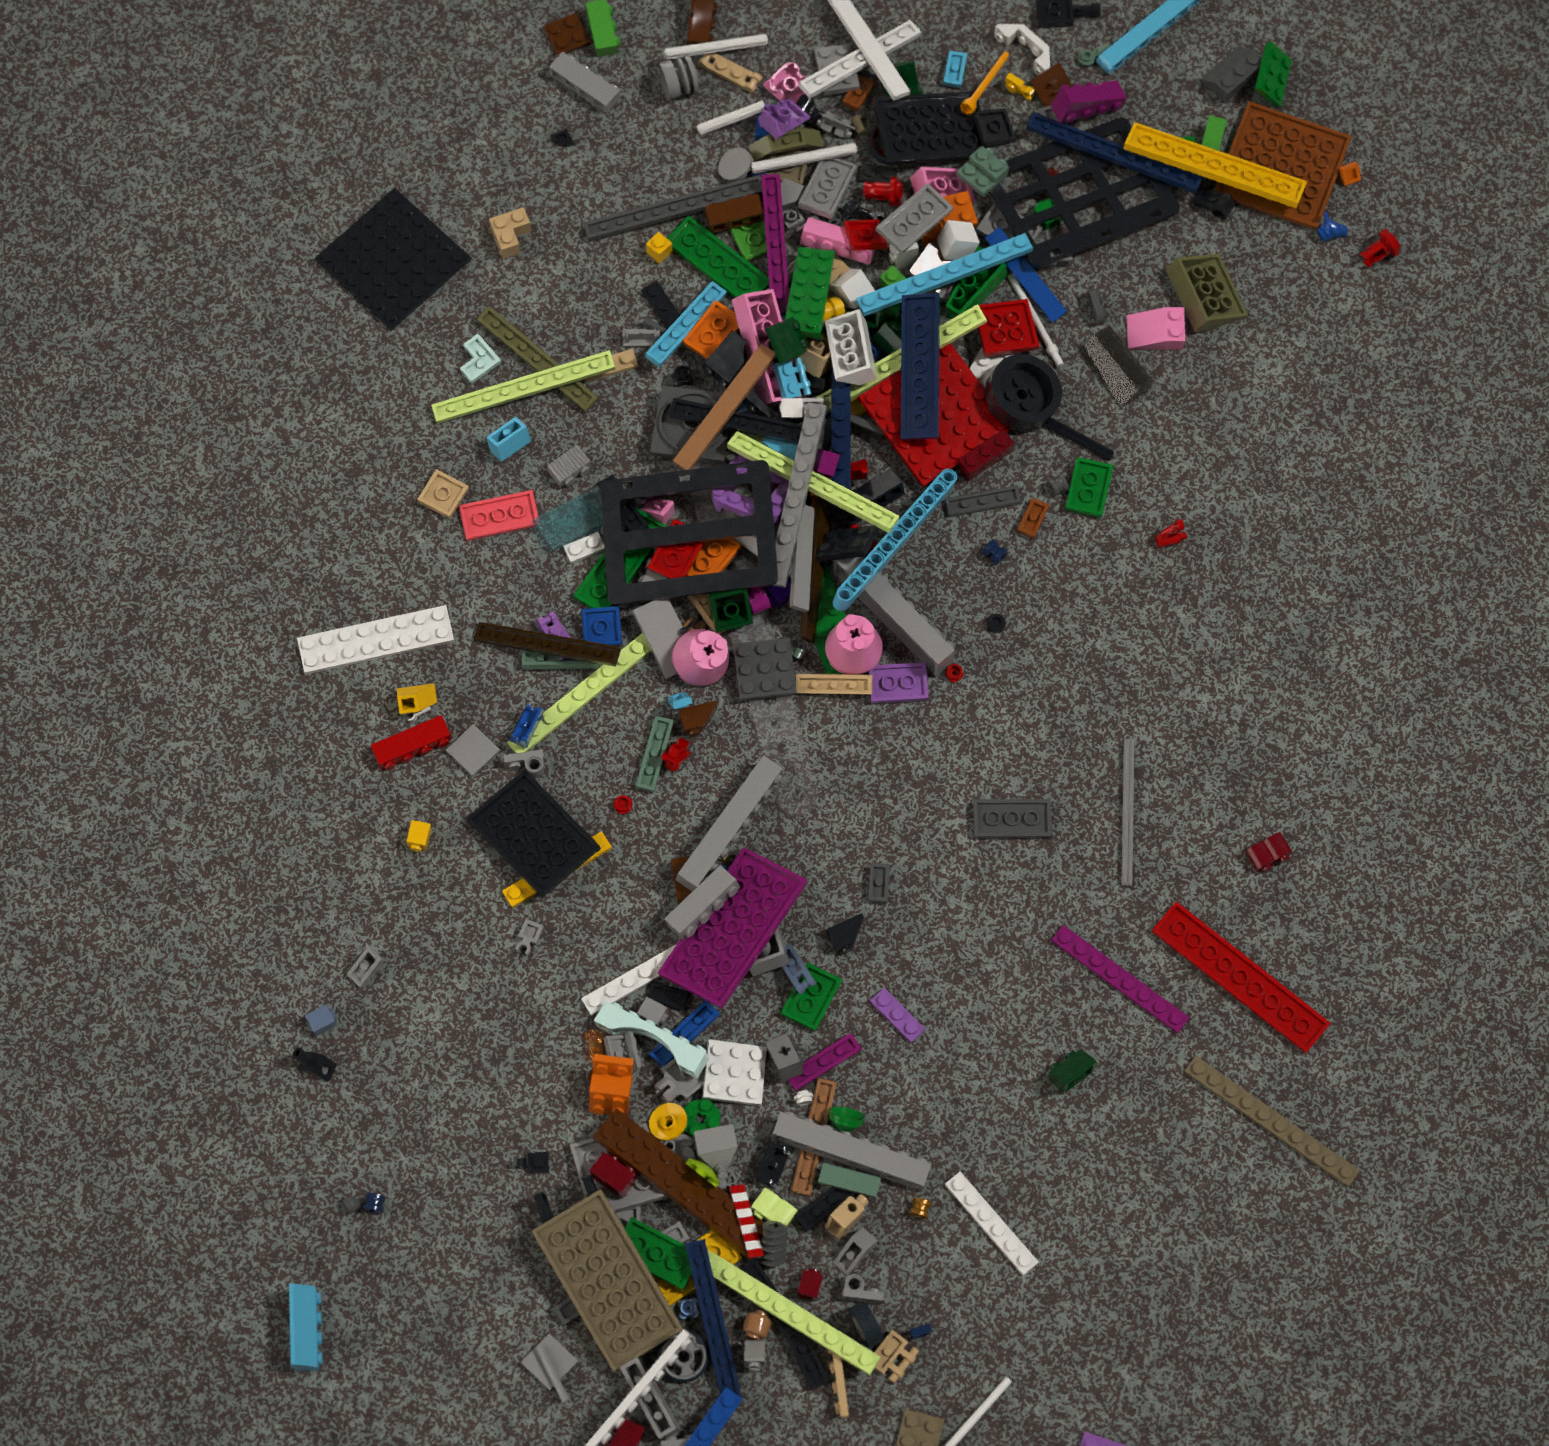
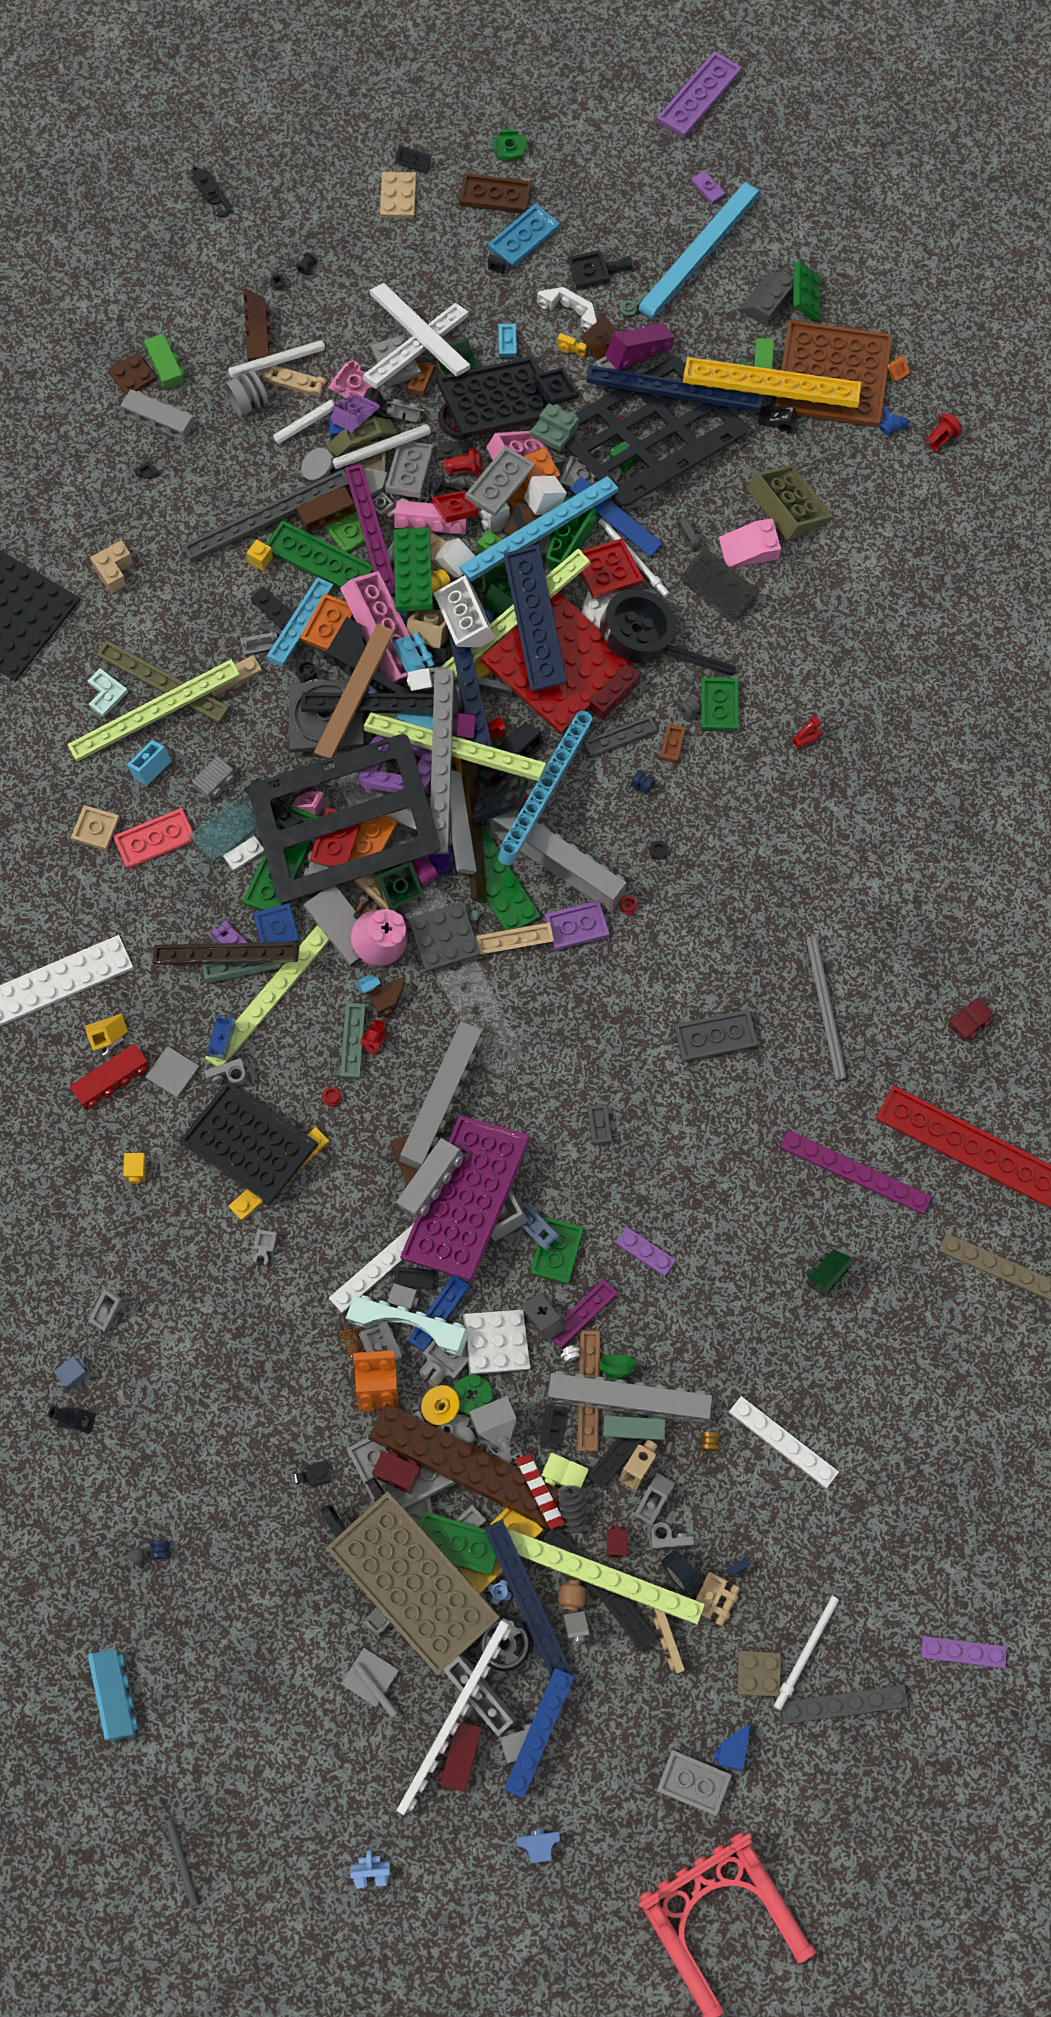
camera: 10 degrees left, 0 degrees up
lime dish [686,1158,720,1188] -> none
dark green slope [765,316,808,364] -> none
bright pink cone [825,614,883,674] -> none
black slope [826,913,864,954] -> none
dark tan plate [851,115,873,135] -> none
light orange piece [960,52,1009,115] -> none

